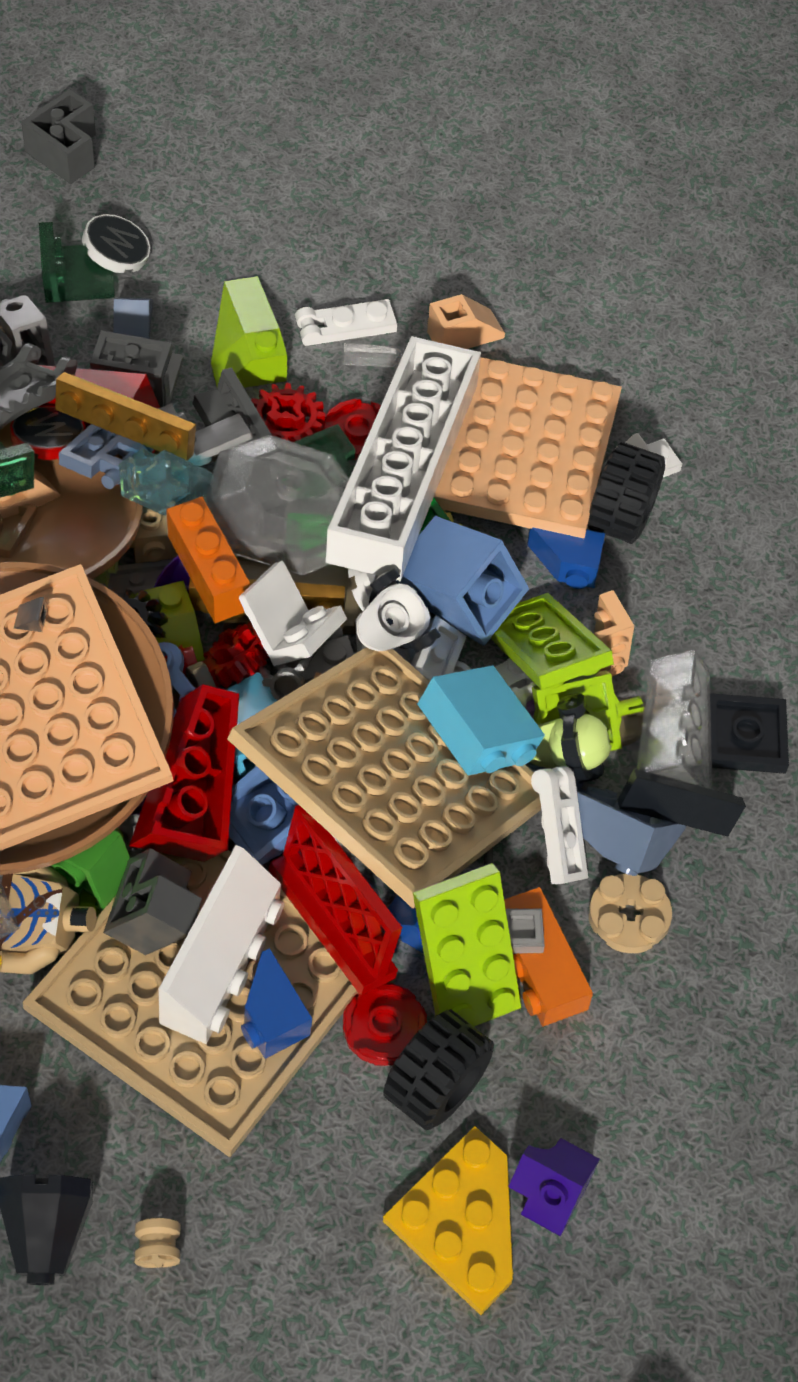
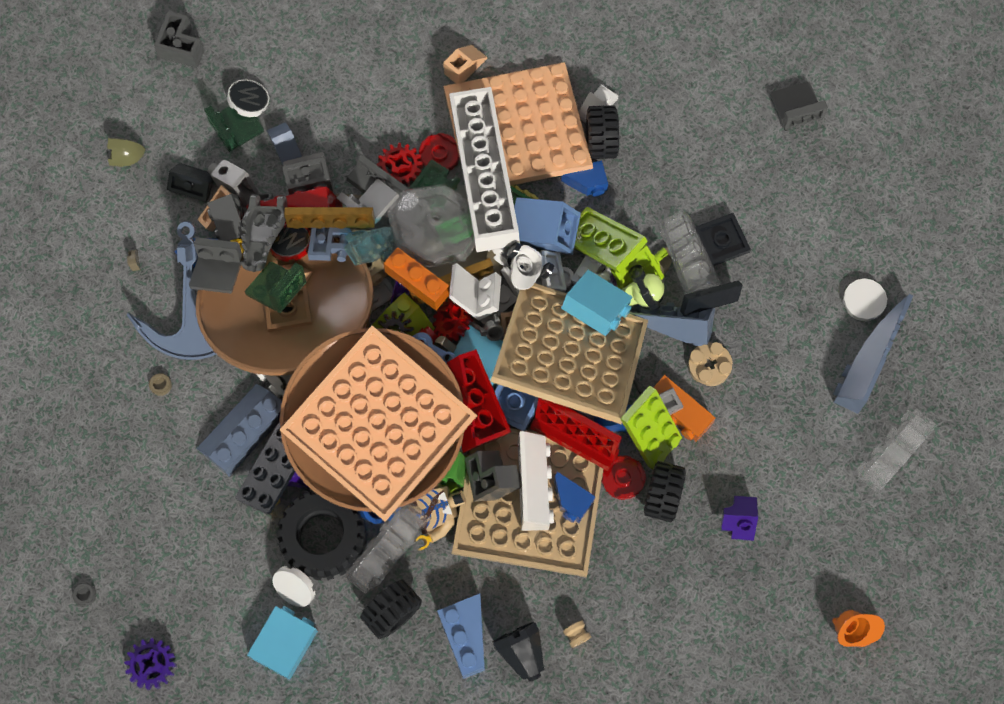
camera: 20 degrees left, 15 degrees up
flat silver piece [13,597,48,632] -> none
lime wedge [211,276,287,388] -> none
white plate [295,299,397,346] -> none
clear tile [343,343,407,367] -> none
yellow plate [383,1126,513,1315] -> none
white plate [531,766,588,884] -> none
light nougat bracket [593,590,634,677] -> none

